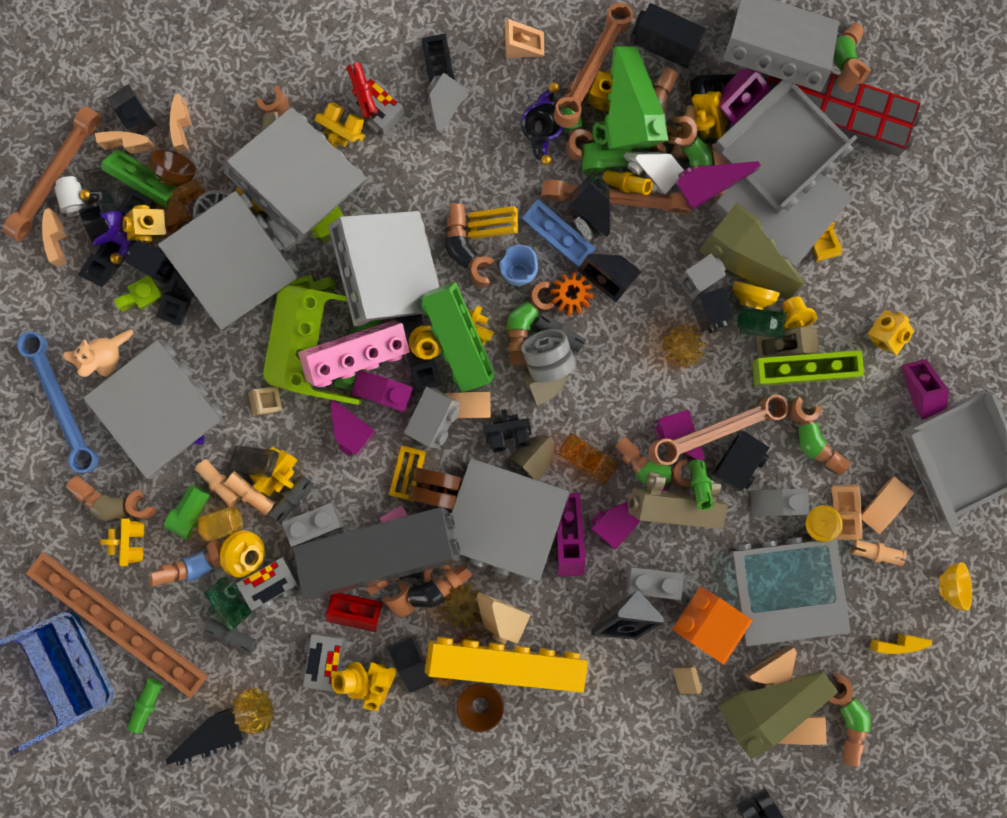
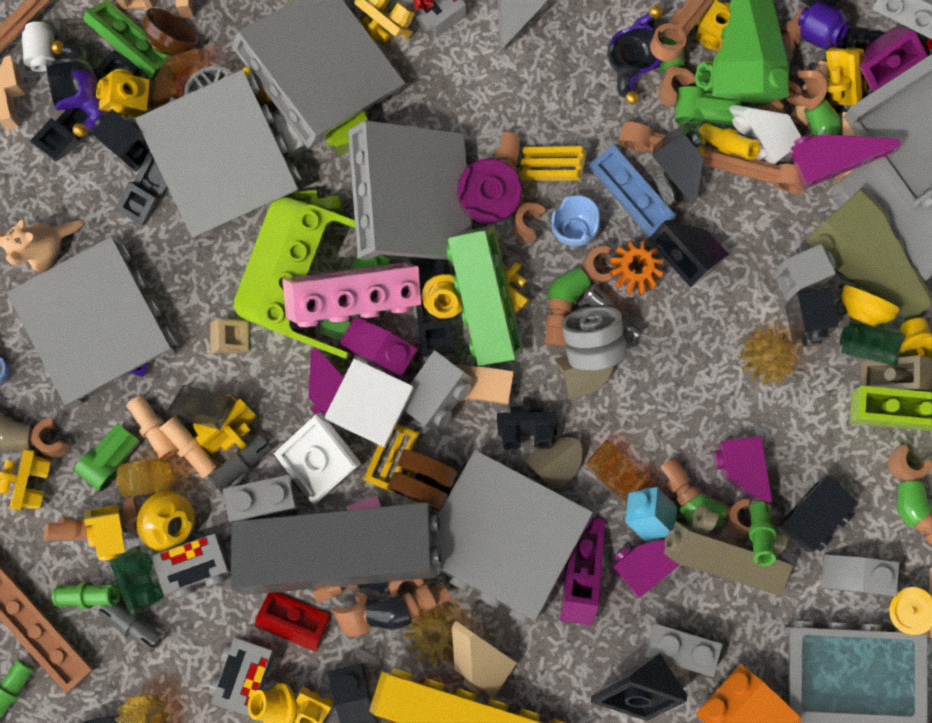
camera: 15 degrees right, 5 degrees down
lime plate [113,275,162,312] -> none
nougat piece [649,394,789,466] -> none
none -> bright green pin [52,582,120,609]
none -> yellow brick [84,505,125,560]
none -> white tile [274,412,361,505]
none -> white tile [324,359,414,448]
none -> magenta tile [457,158,522,224]
none -> medium azure brick [625,487,677,541]
none -> dark purple head [798,1,849,49]

